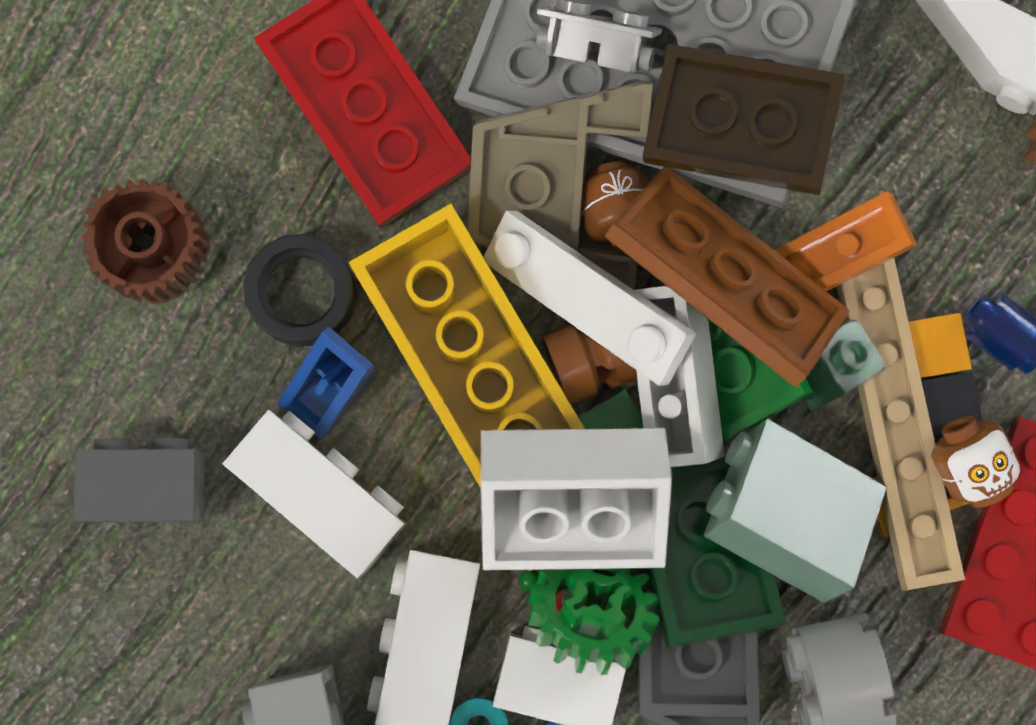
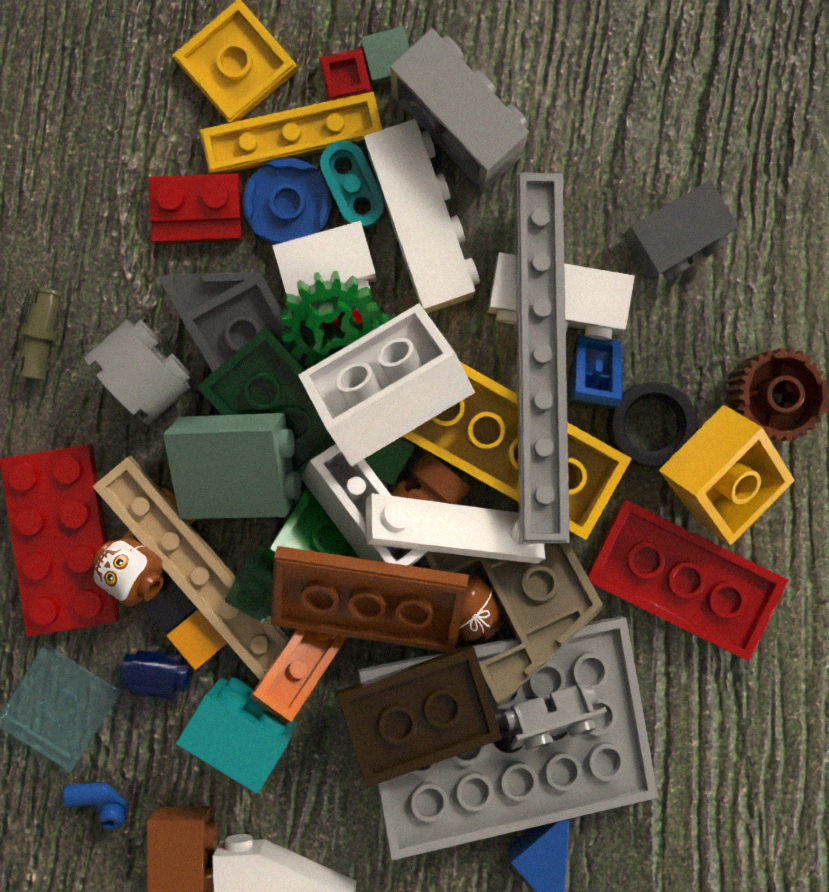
camera: 155 degrees right, 5 degrees up
none -> teal brick [176,677,297,794]
none -> light grey tile [515,172,570,544]
none -> yellow brick [659,405,795,545]

